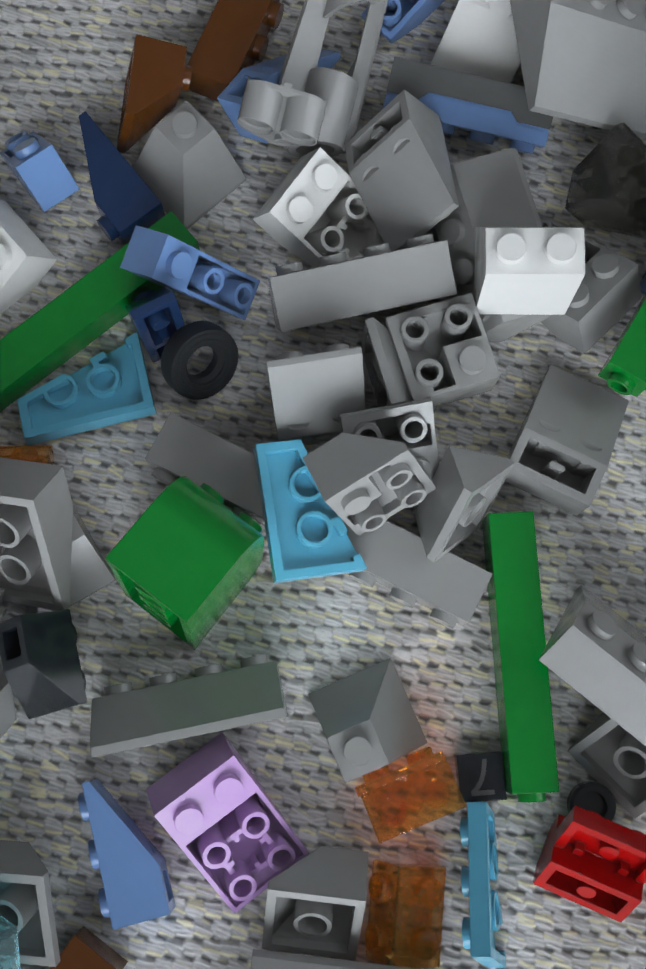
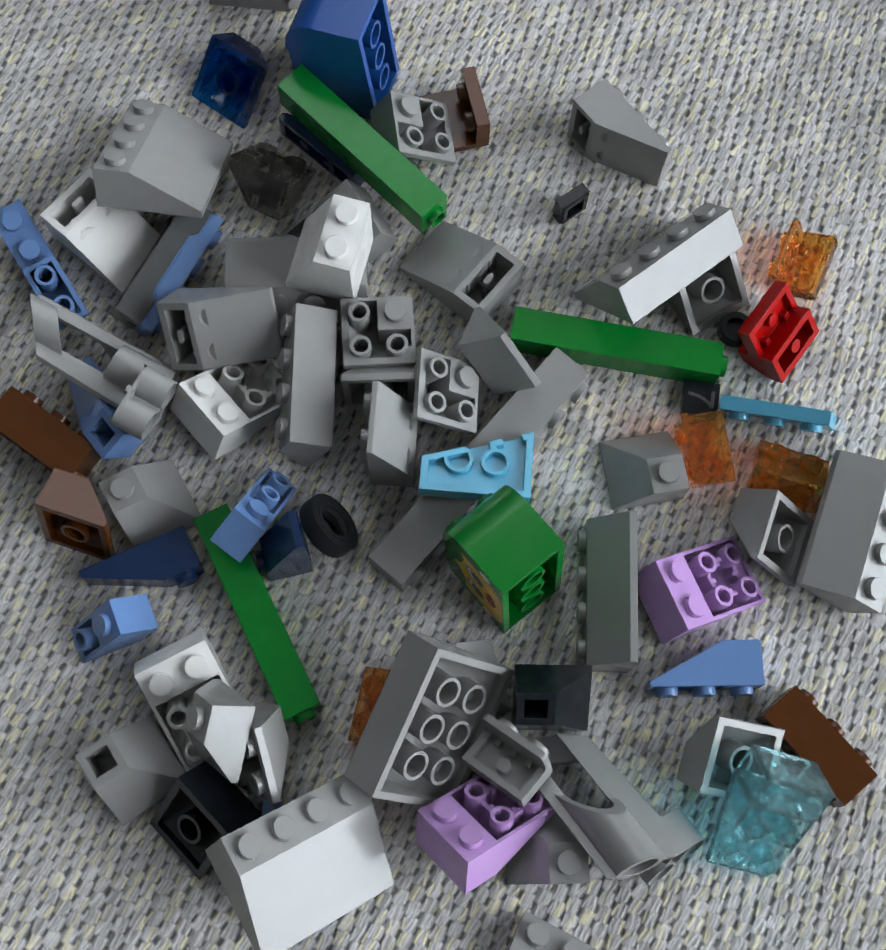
camera: 75 degrees left, 5 degrees down
medium azure wing [17,332,157,445] -> none
light grey slope [303,432,437,536] -> none

